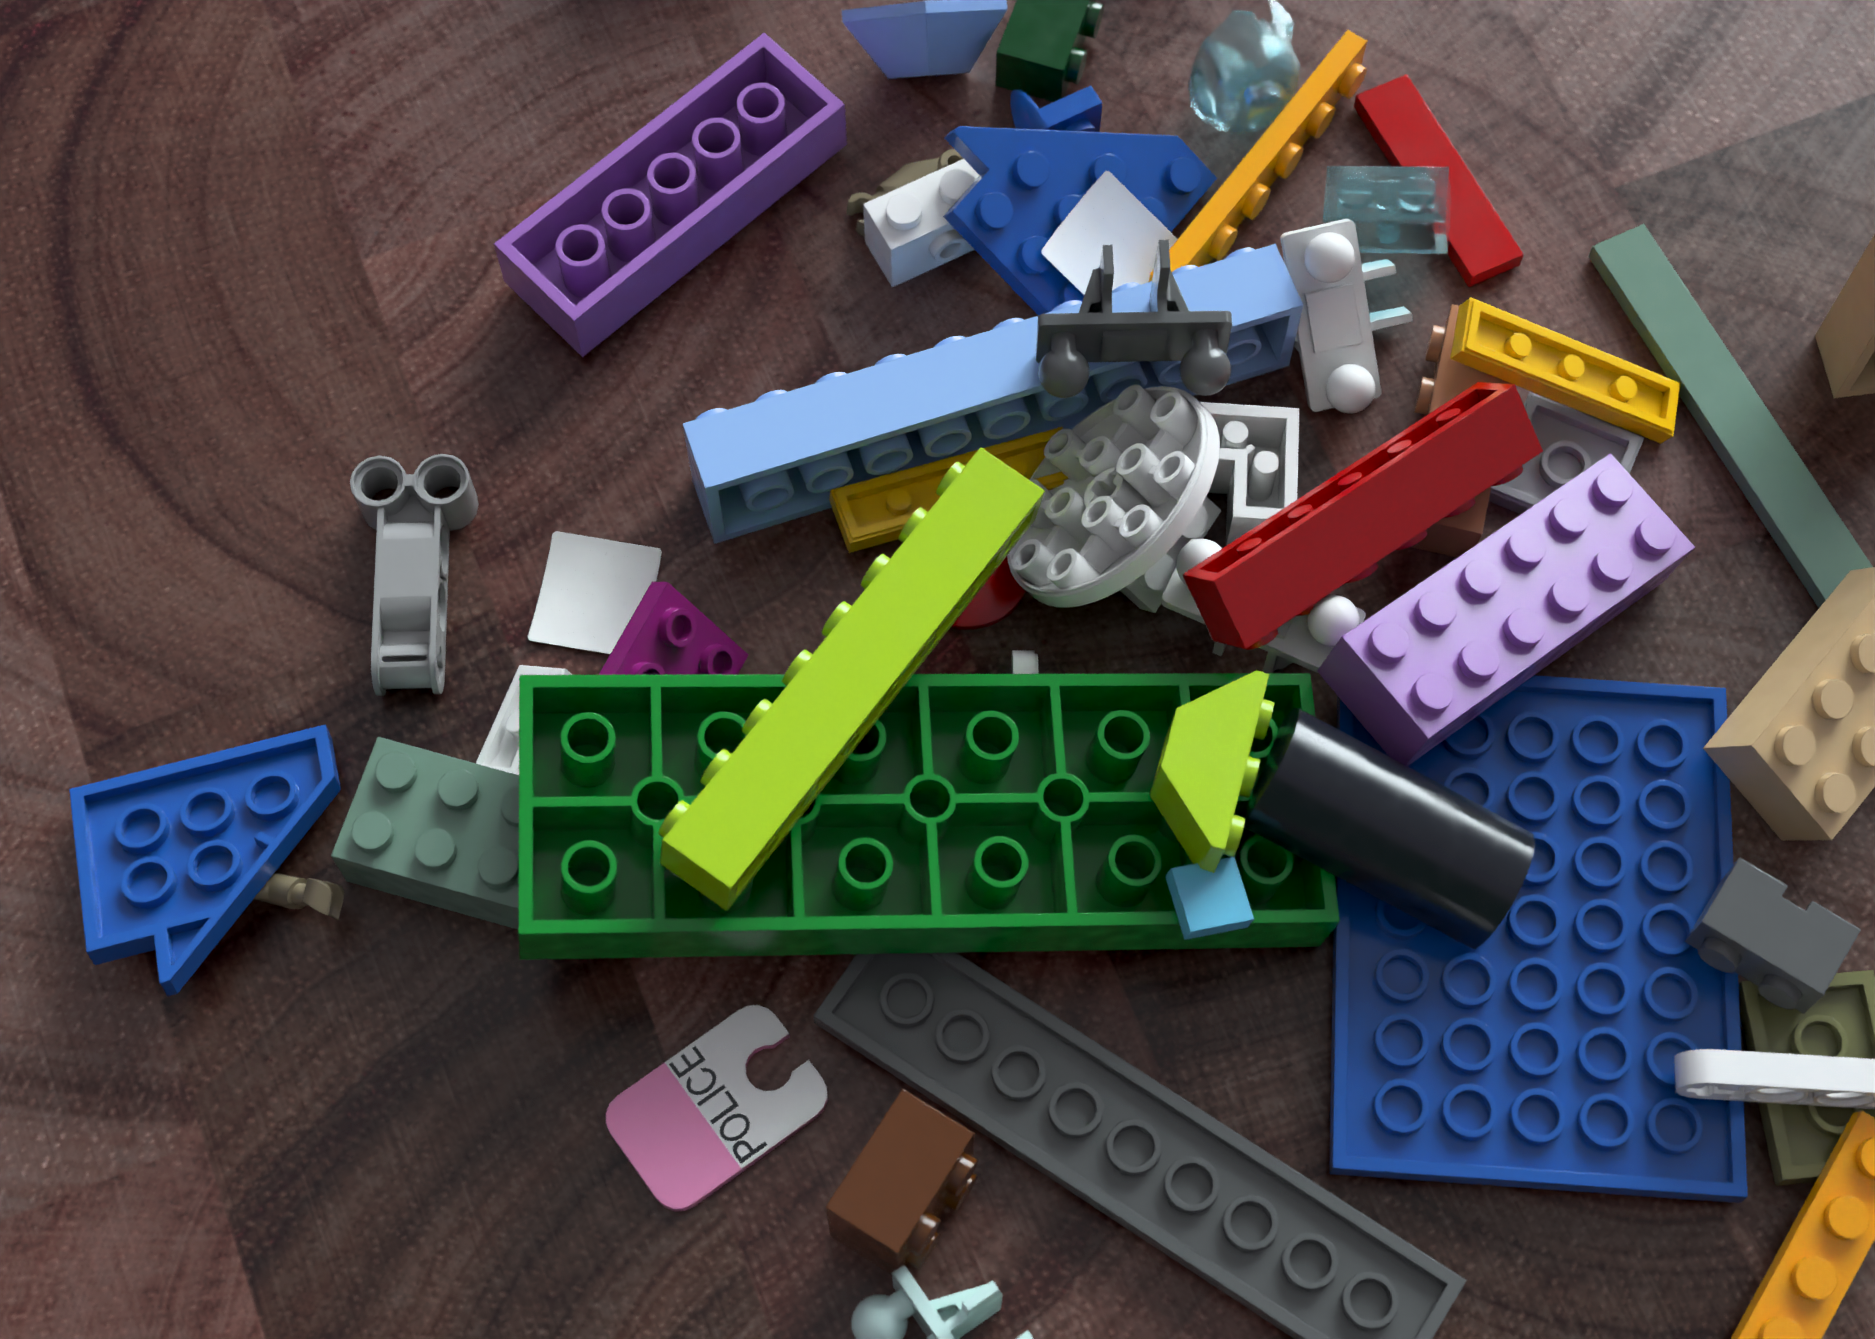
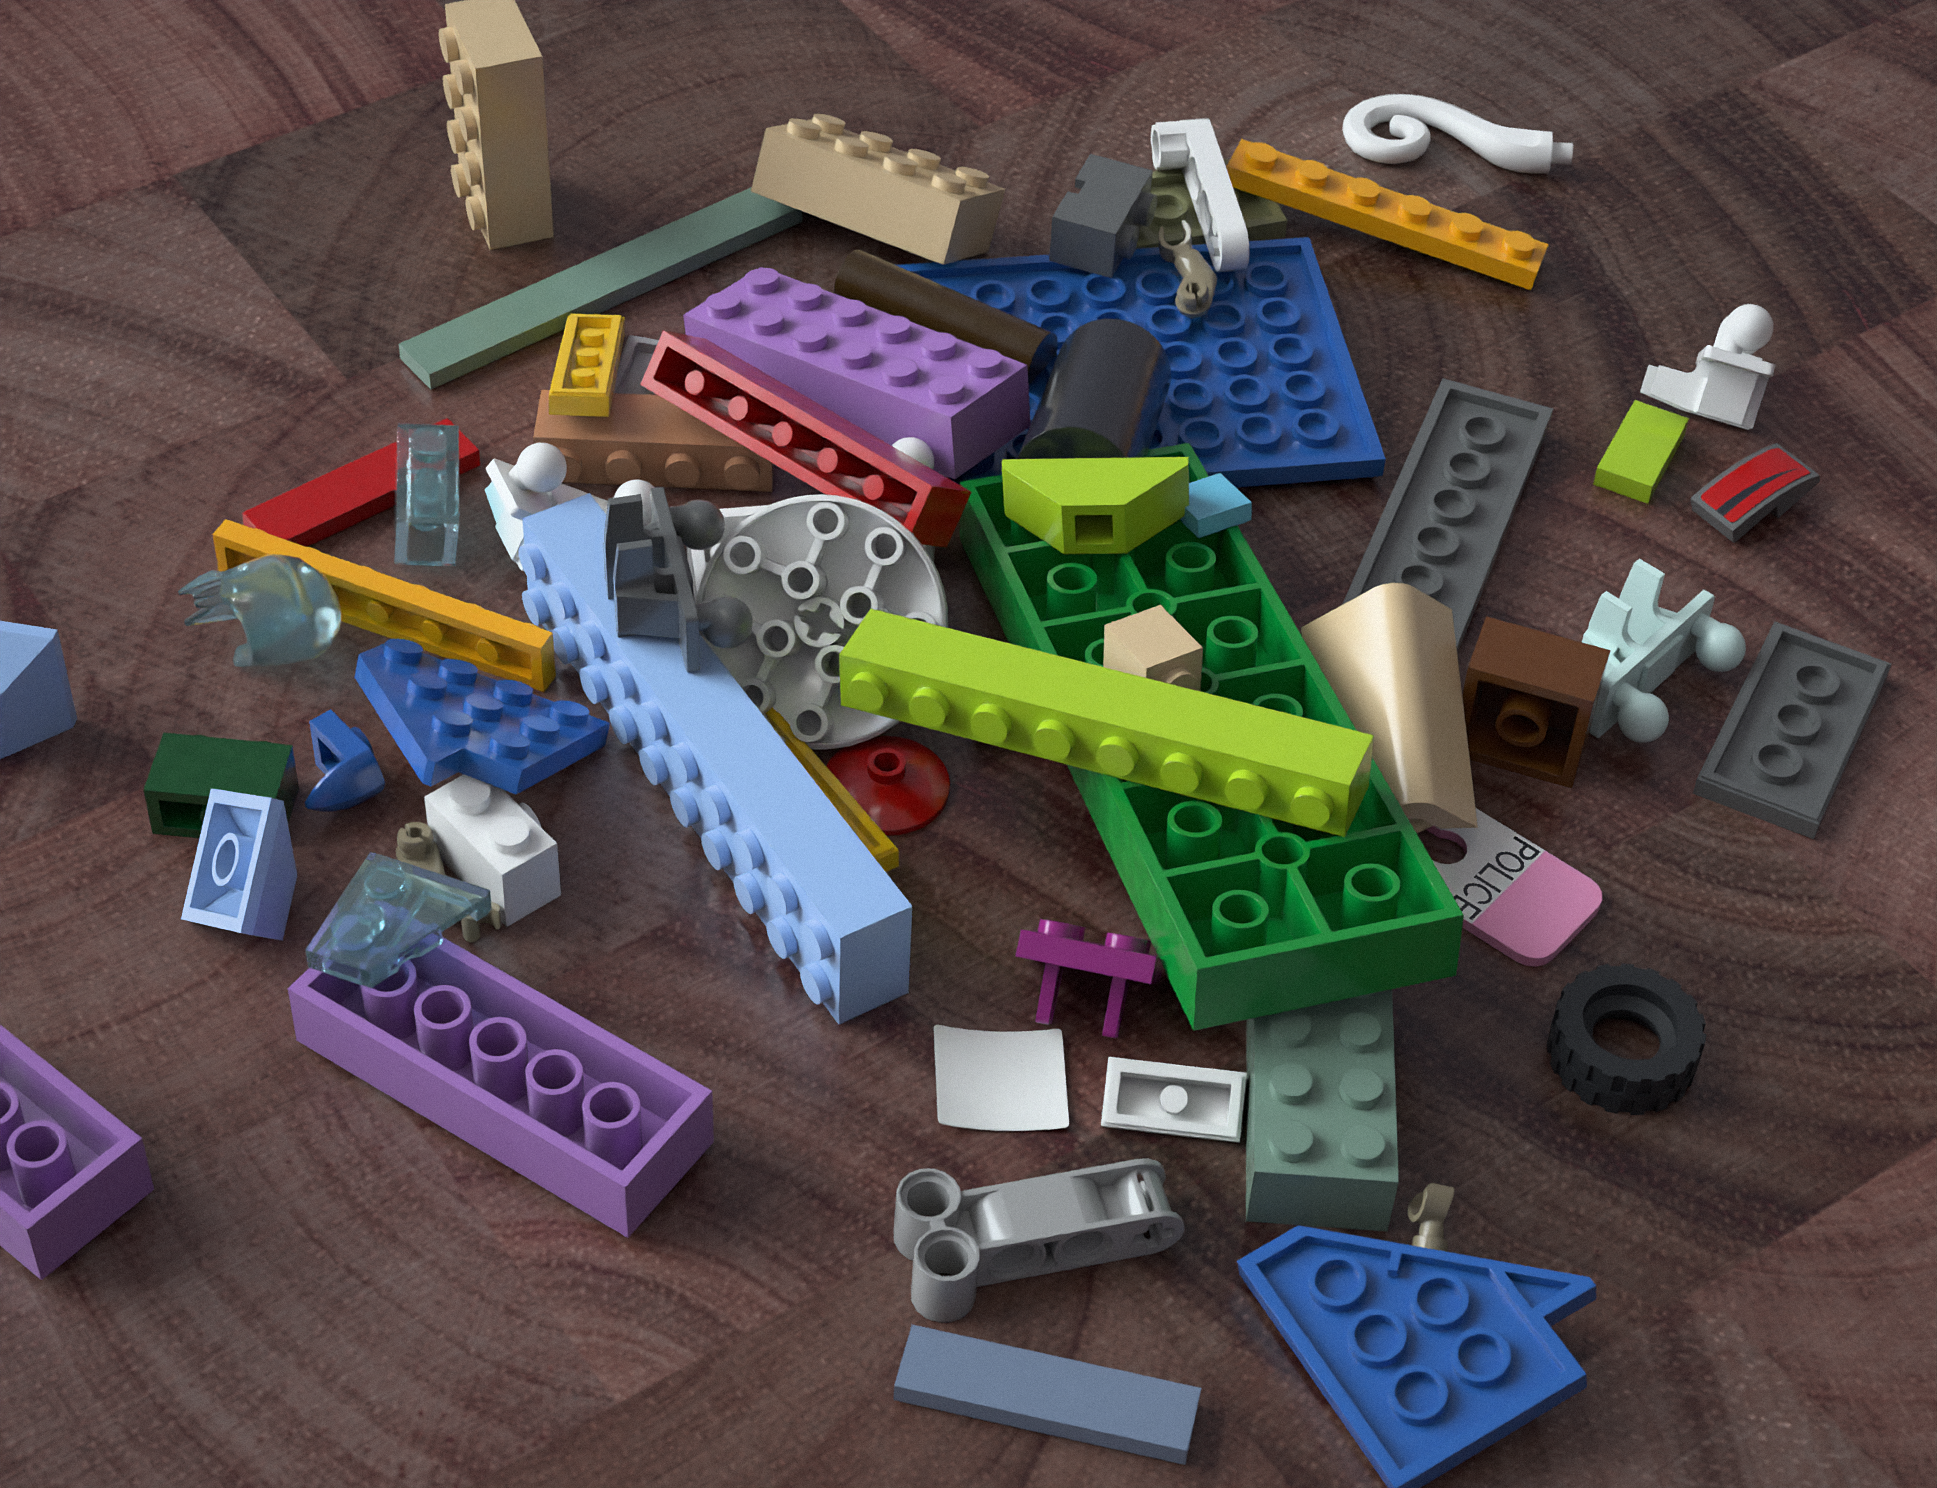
camera: 105 degrees left, 20 degrees down
white sticker [1041,171,1178,295] -> none
none -> clear light blue wing [305,851,492,988]
none -> dark brown brick [834,250,1058,385]
none -> sand blue tile [894,1325,1201,1465]
none -> tan brick [1103,605,1203,691]
none -> dark tan arm [1158,220,1217,318]
none -> tan piece [1301,583,1478,833]
none -> black tyre [1547,963,1707,1115]

